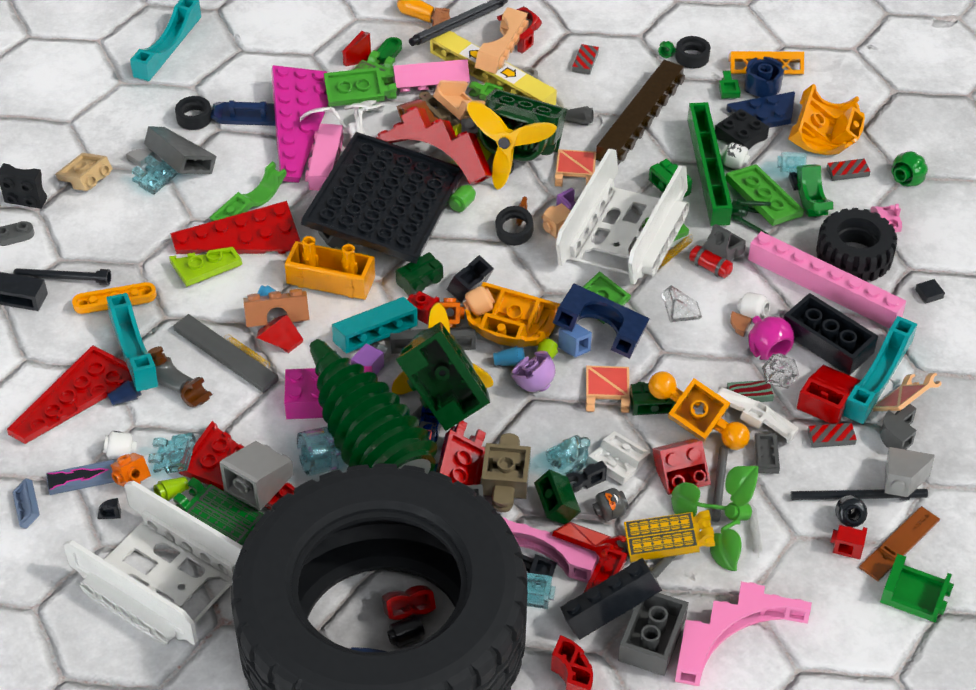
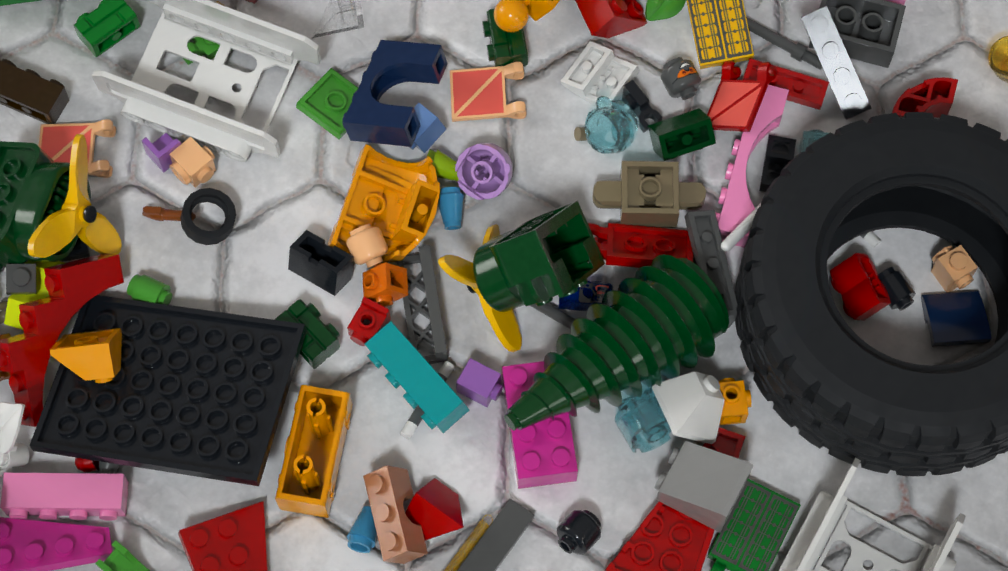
camera: 95 degrees left, 20 degrees up
none -> light orange slope [50,328,122,383]
none -> black head [557,510,601,555]
none -> white slope [651,371,725,444]

